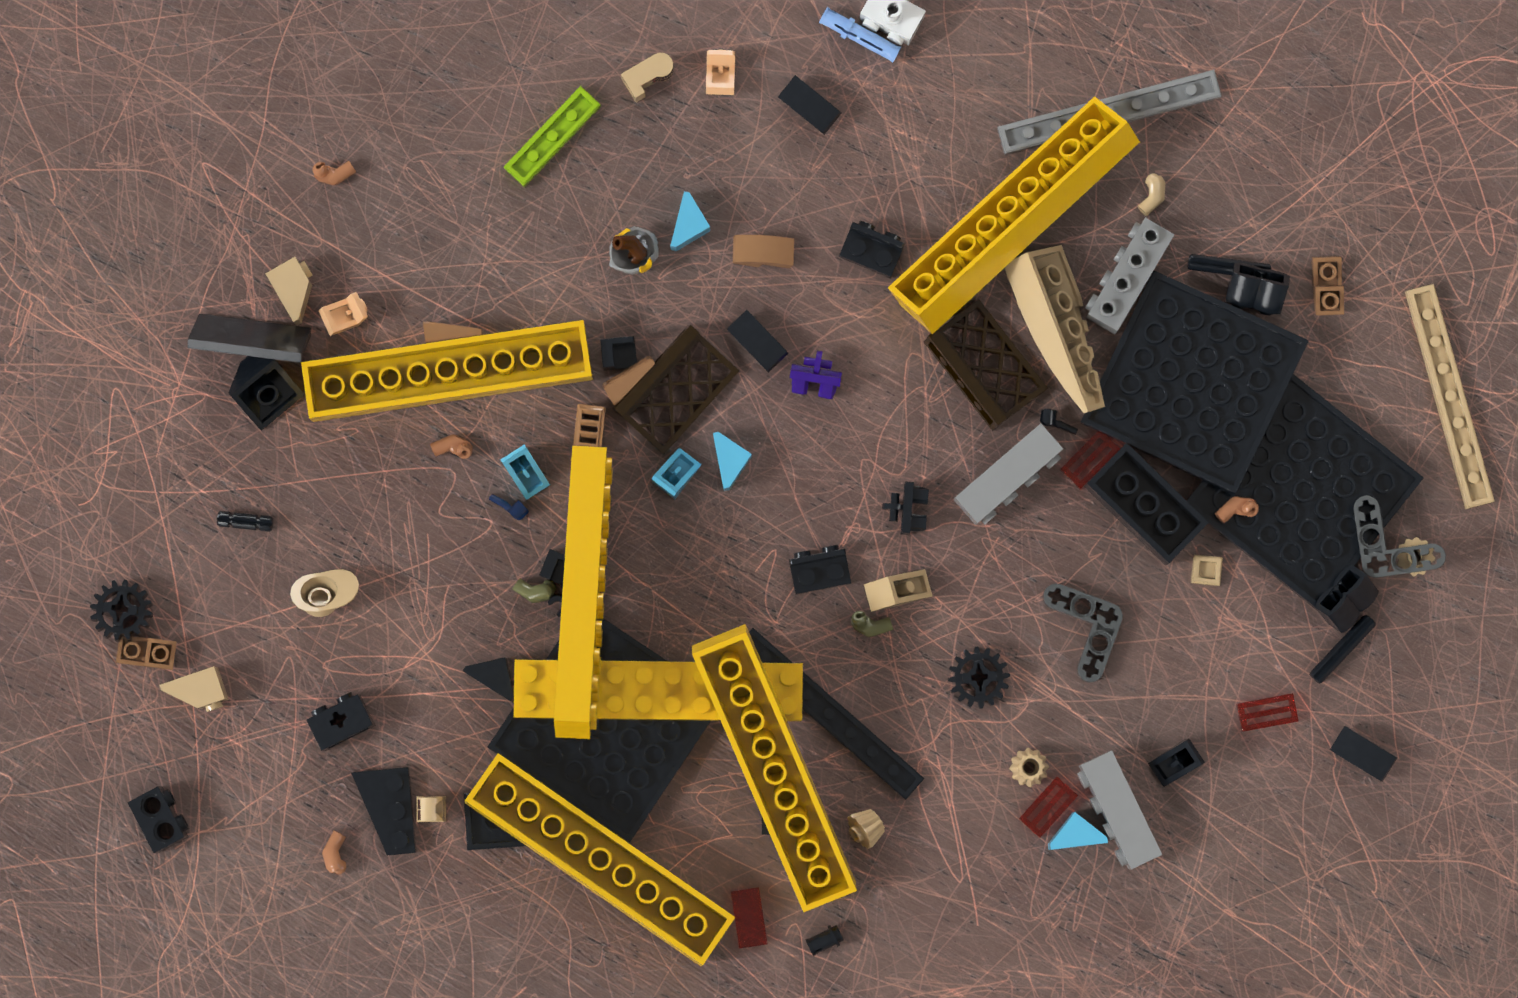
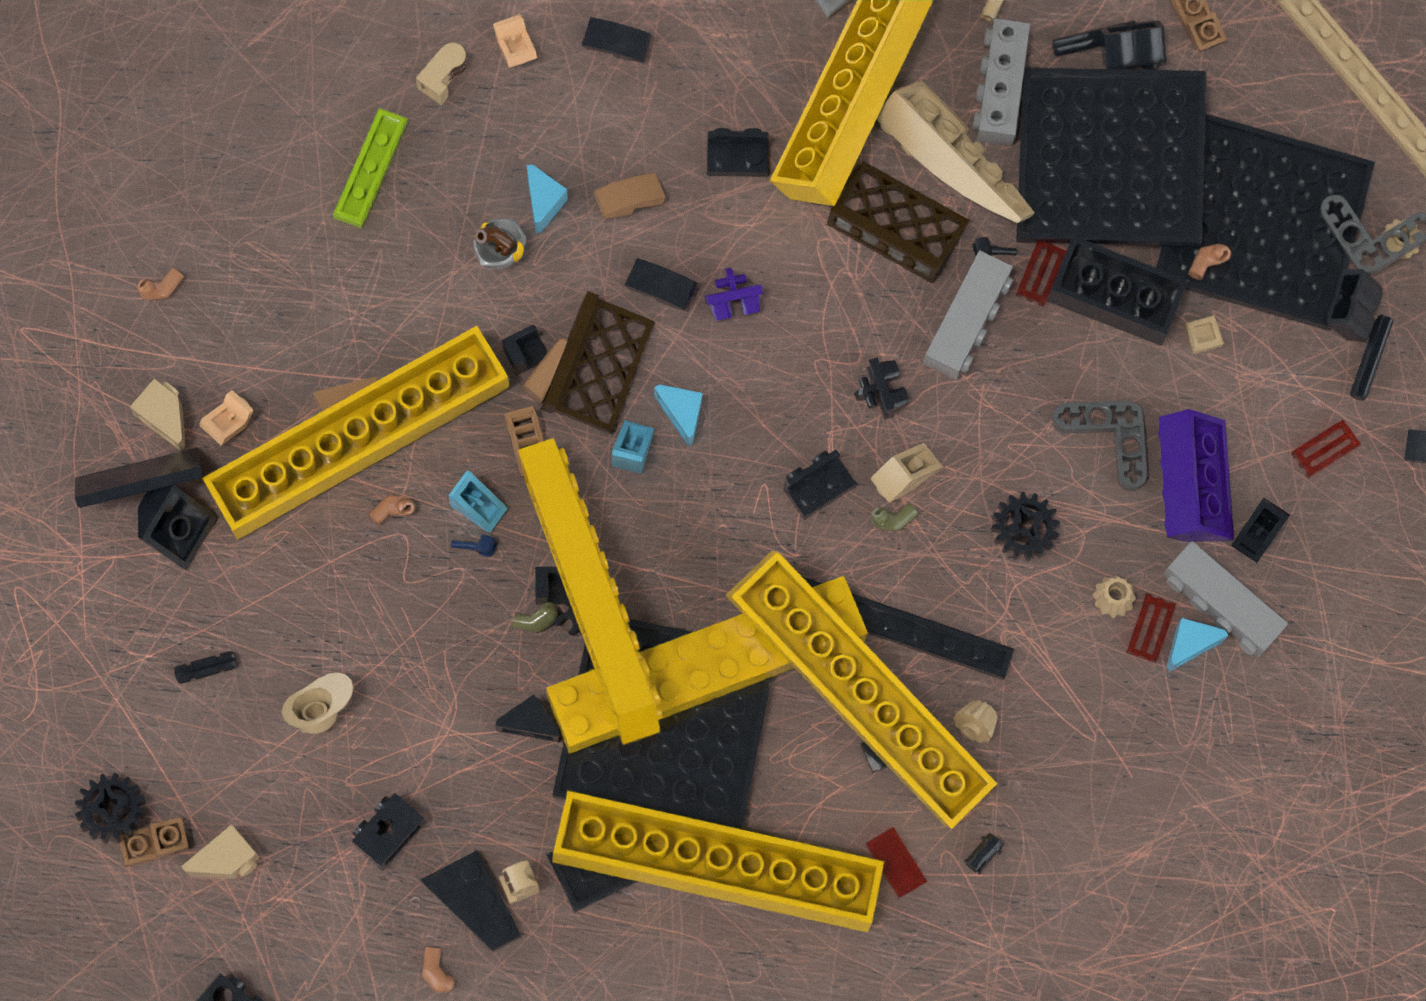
camera: 25 degrees left, 10 degrees down
none -> dark purple slope [1158,409,1234,542]

